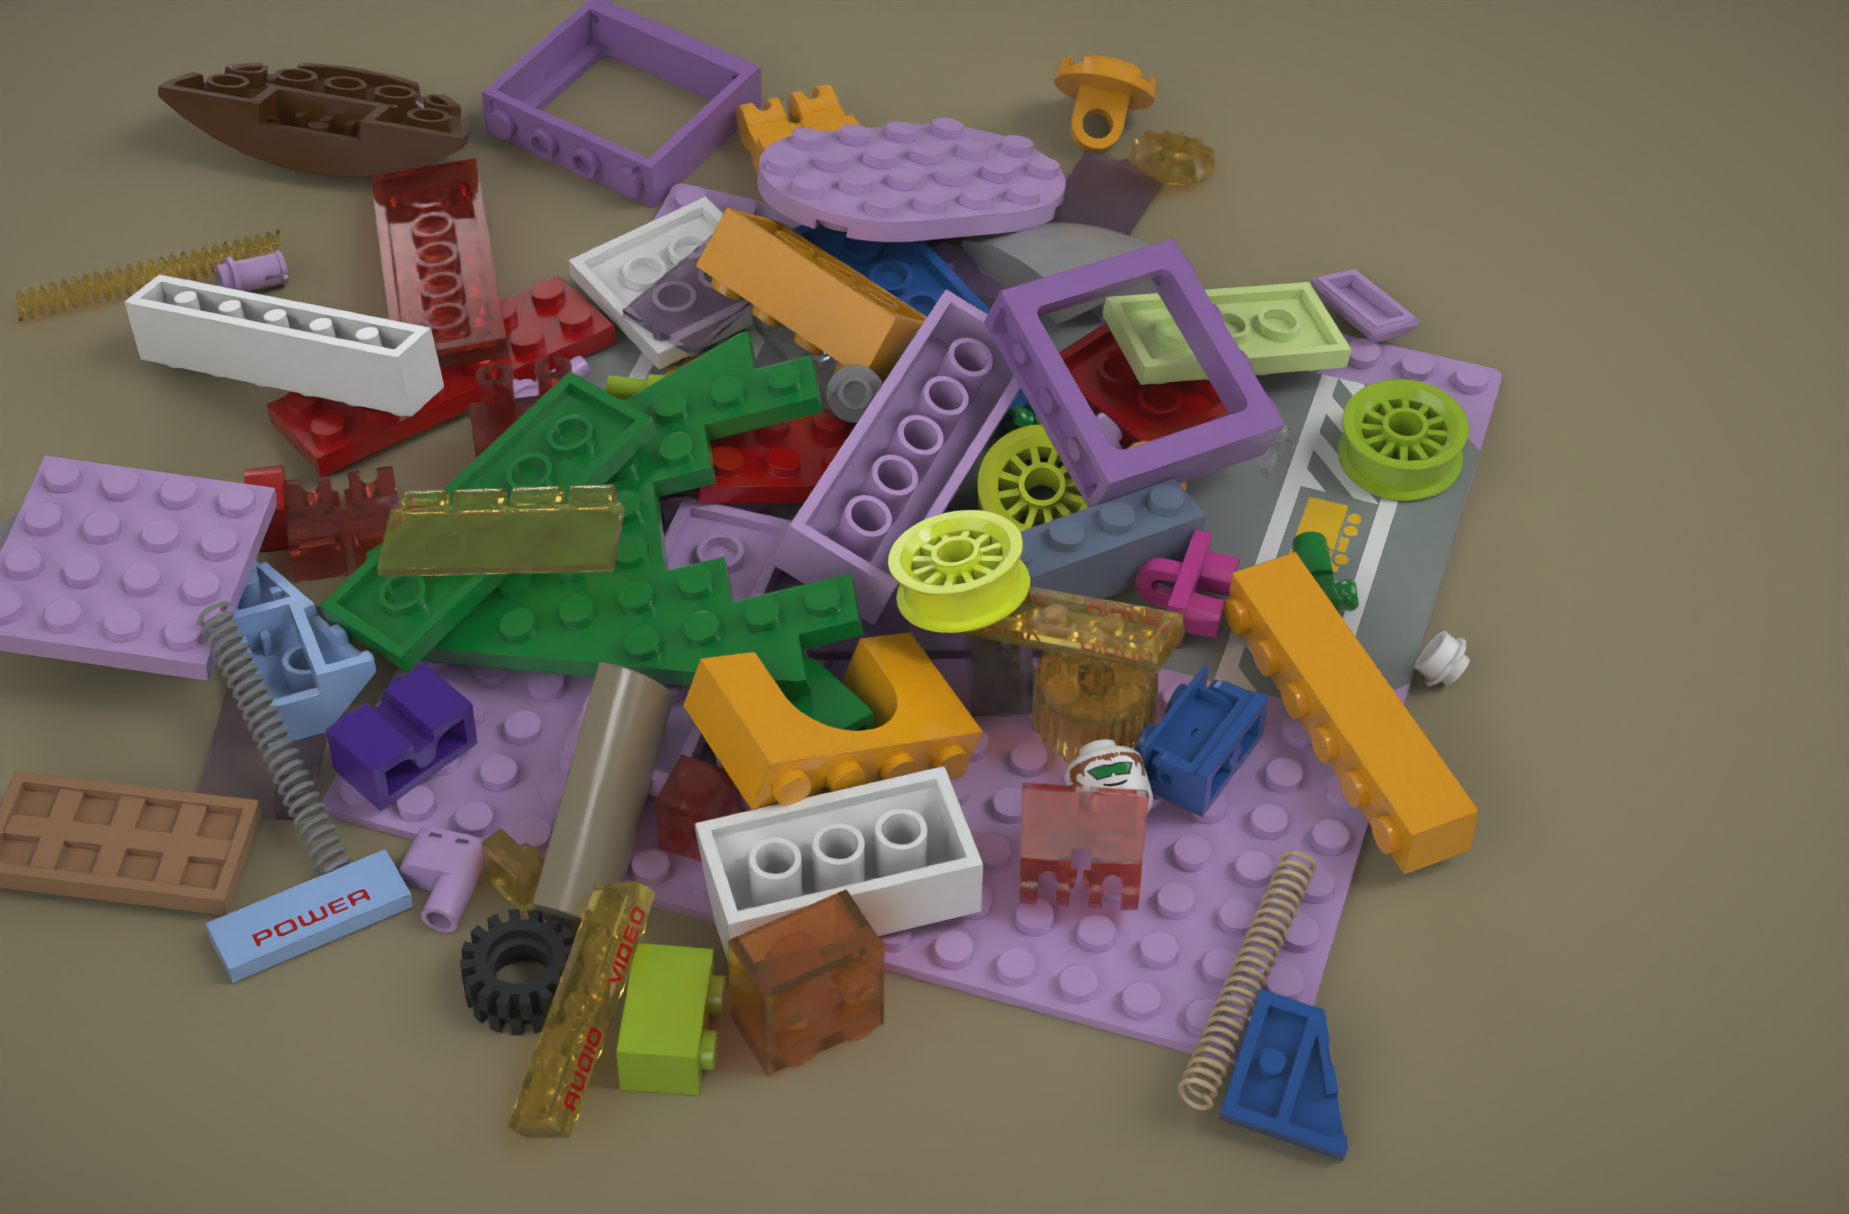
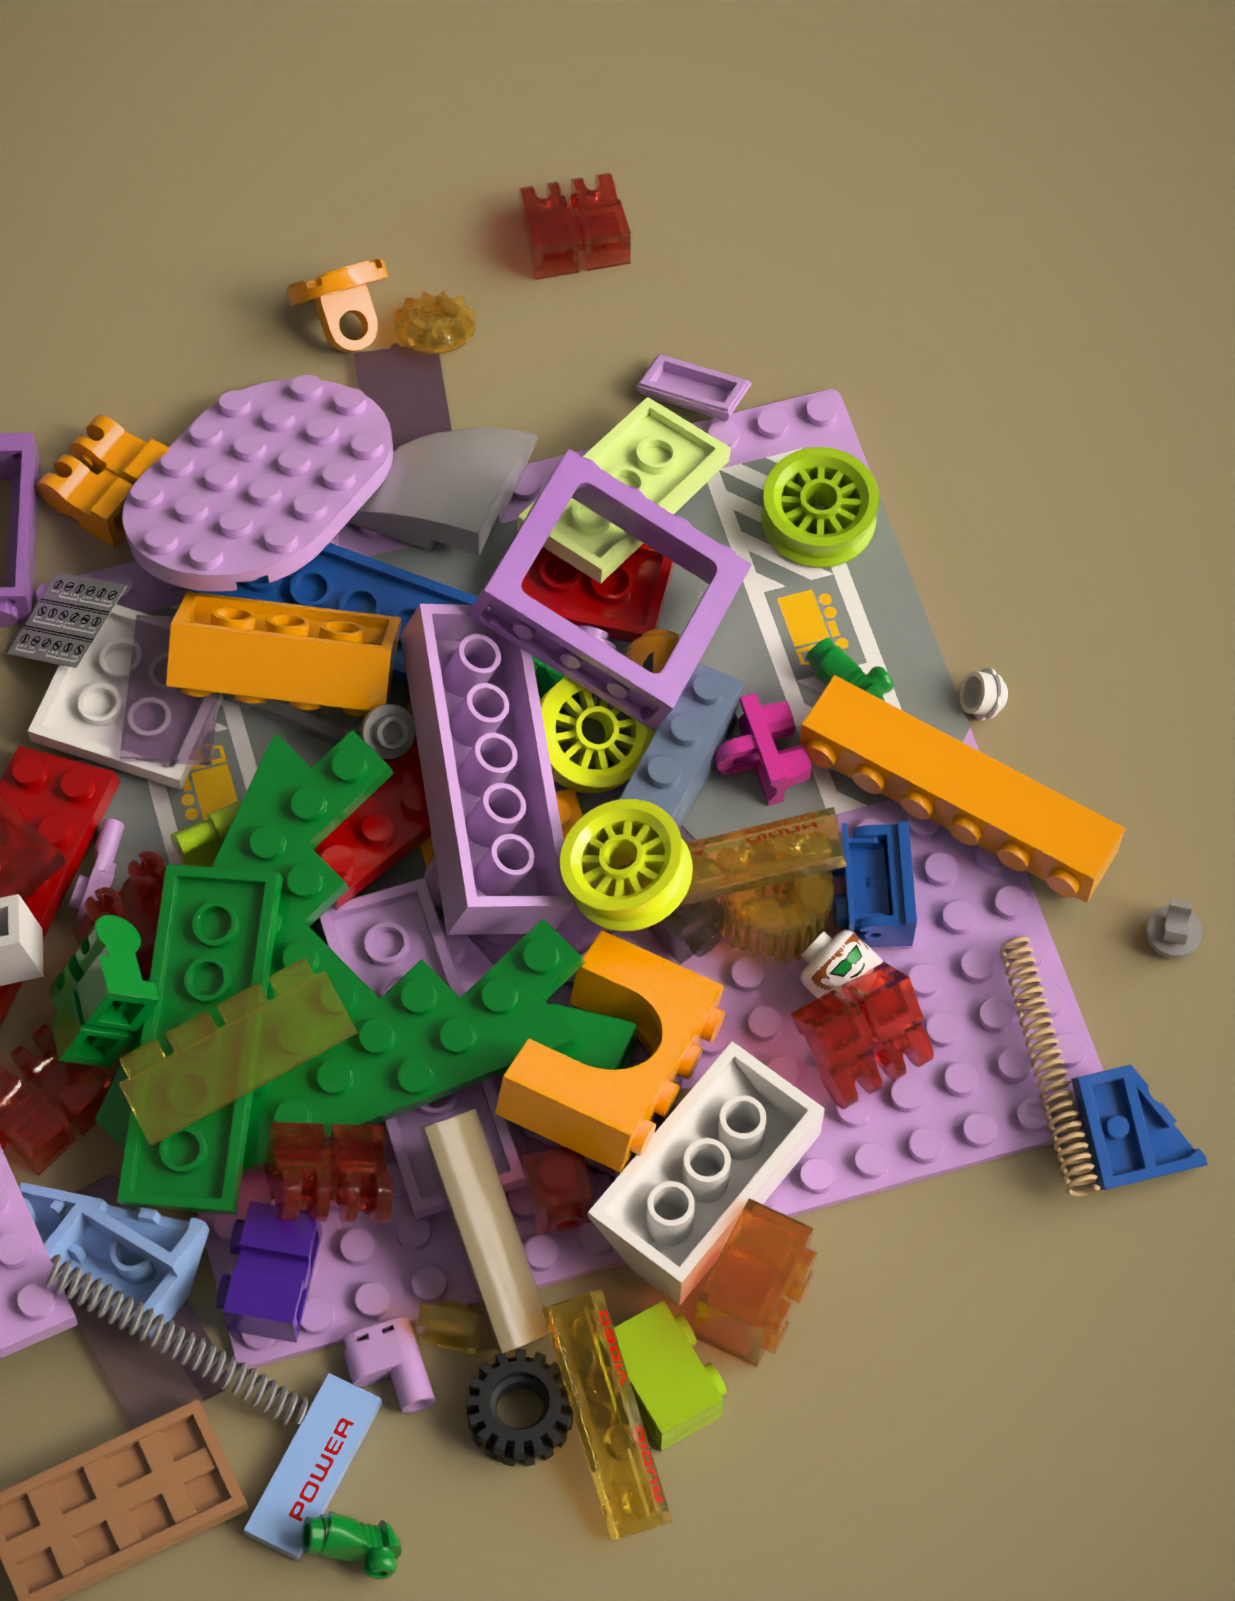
camera: 35 degrees left, 15 degrees up
none -> light grey sticker [7,572,127,669]
none -> green legs [49,915,160,1068]
none -> clear red legs [264,1122,393,1224]
none -> green arm [301,1511,402,1580]
none -> clear red legs [519,172,631,280]
none -> light grey plate [1146,899,1203,959]

